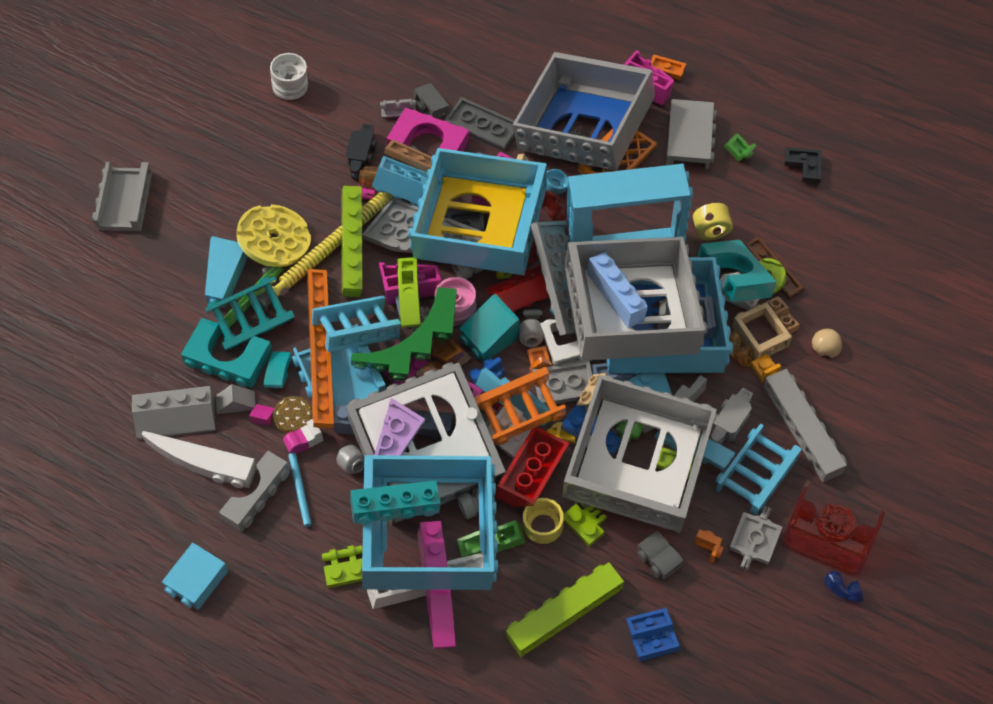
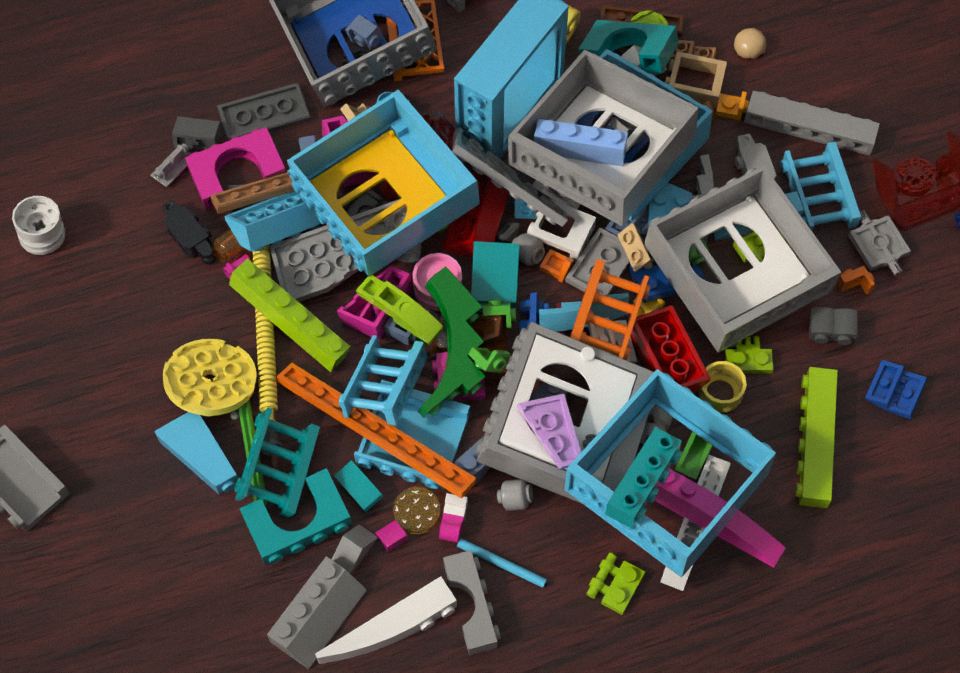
camera: 50 degrees left, 5 degrees up
none -> sand blue brick [345,15,382,50]
none -> bright green bracket [468,347,511,373]
none -> bright green bracket [483,299,516,328]

